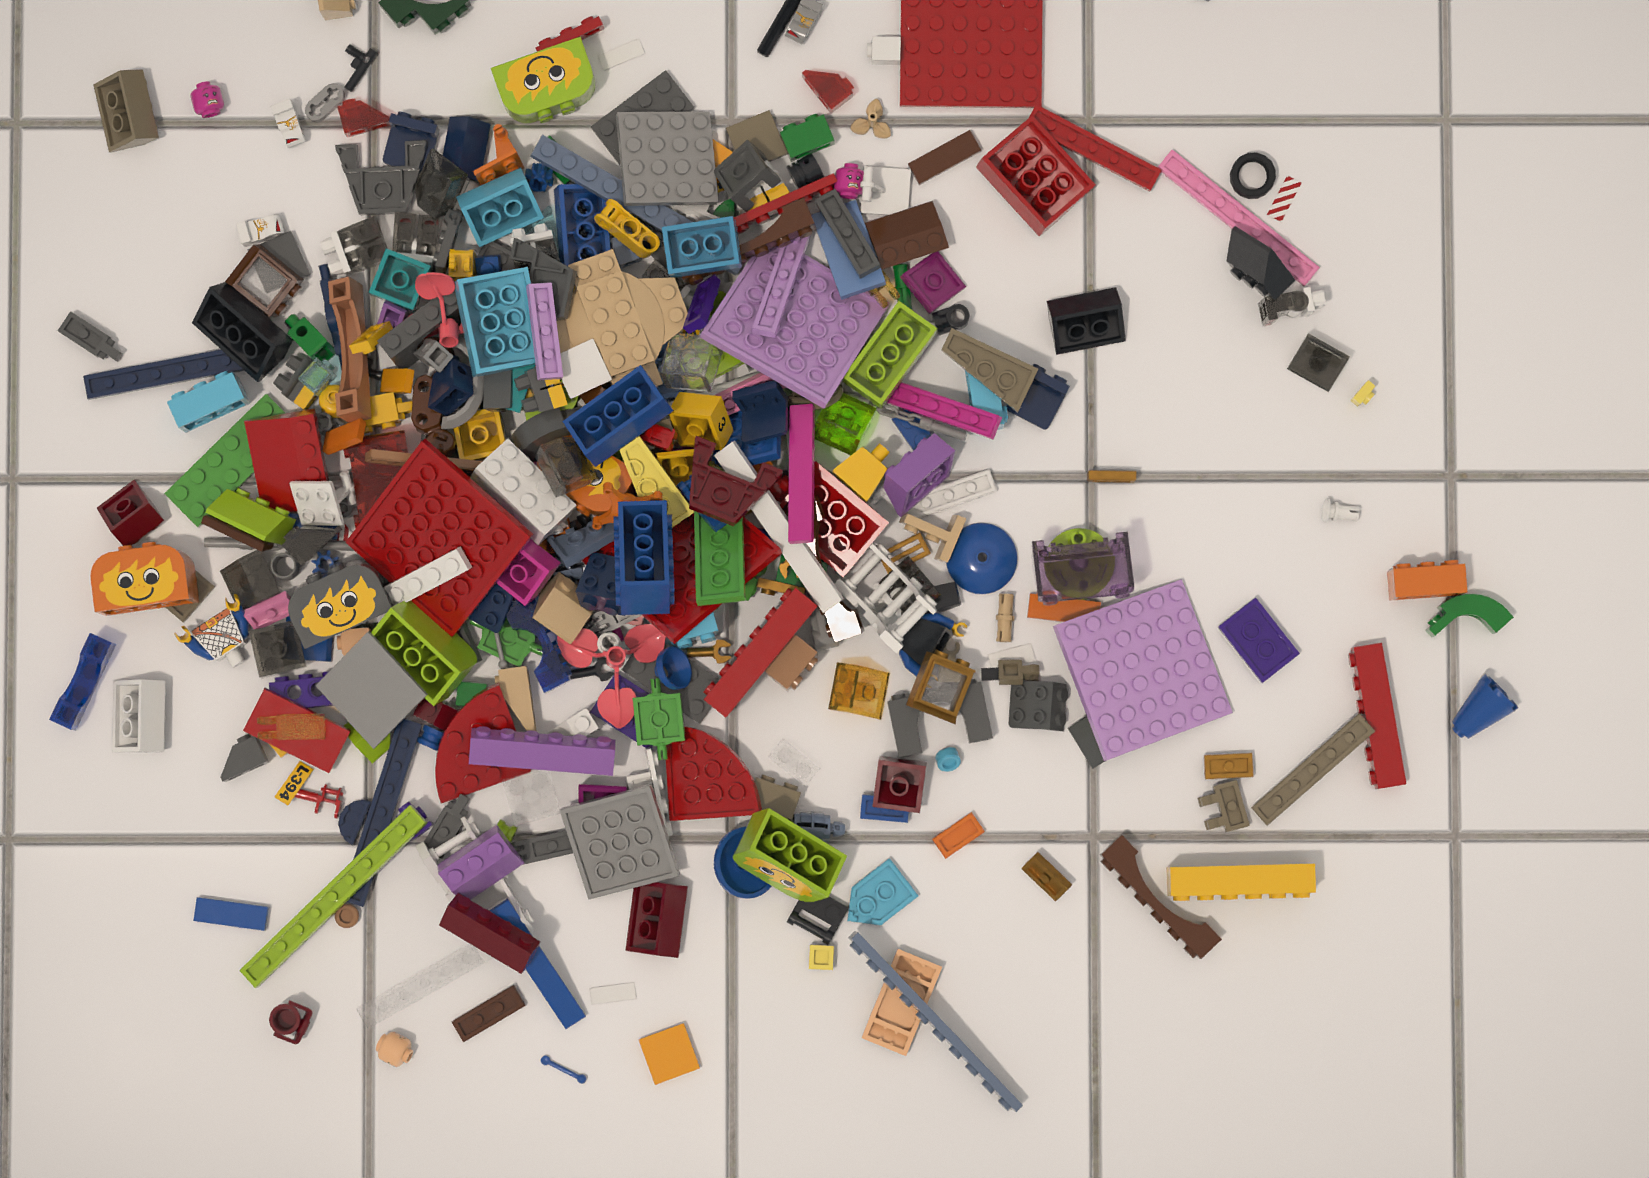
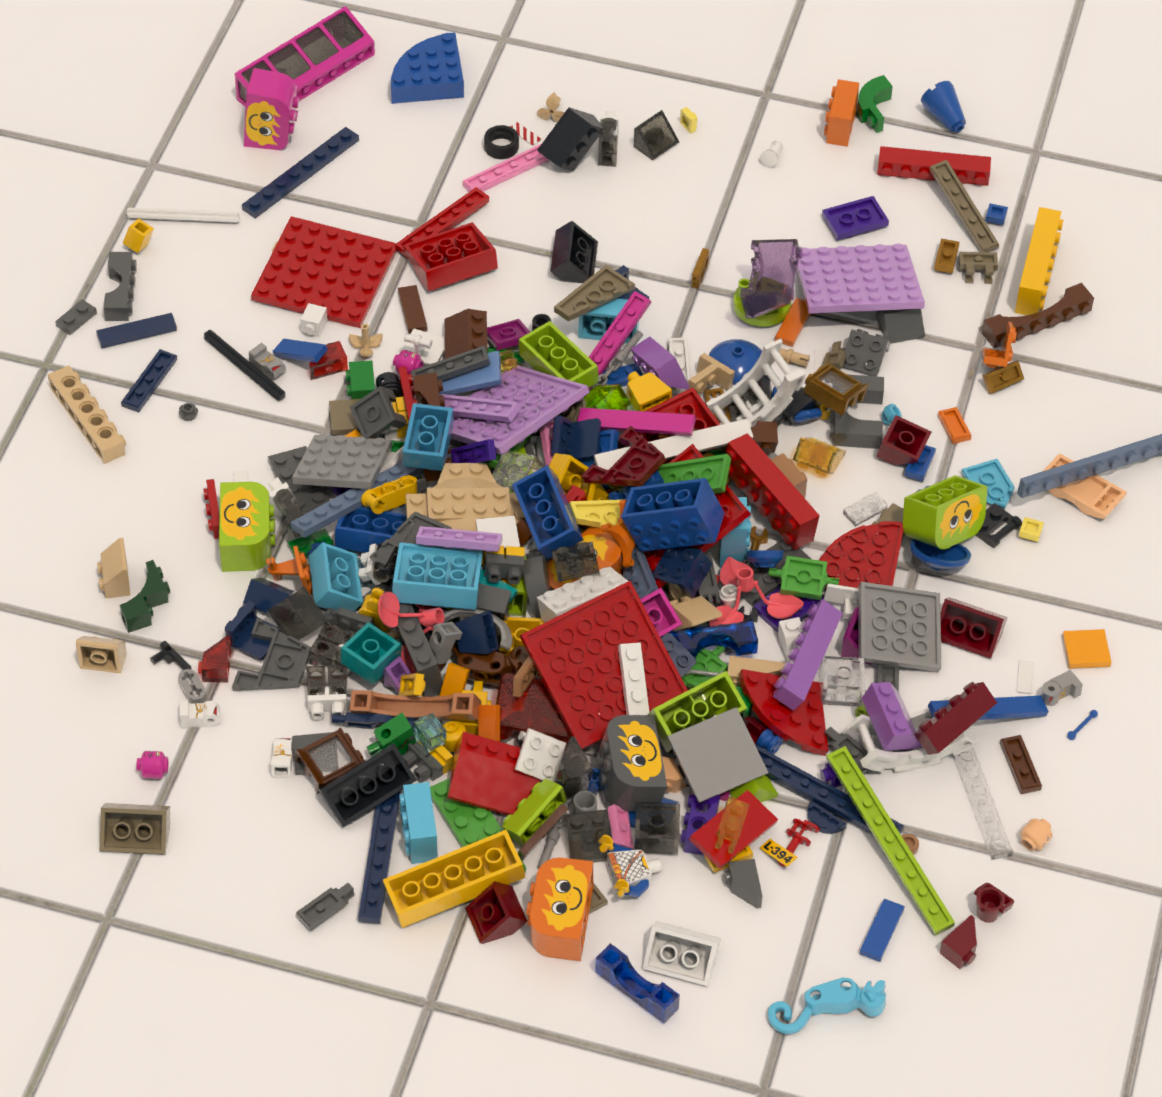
camera: 75 degrees left, 35 degrees down
none -> clear smoke hips [268,477,305,538]
none -> blue tile [272,338,328,363]
none -> yellow brick [383,830,526,928]
none -> blue brick [391,32,464,104]
none -> tan plant [537,92,564,122]
none -> medium azure animal [768,977,886,1034]
none -> dark red slope [940,915,977,969]
none -> orange bracket [982,322,1017,368]
none -> blue plate [985,203,1008,225]
none -> light grey leg [1041,669,1083,706]

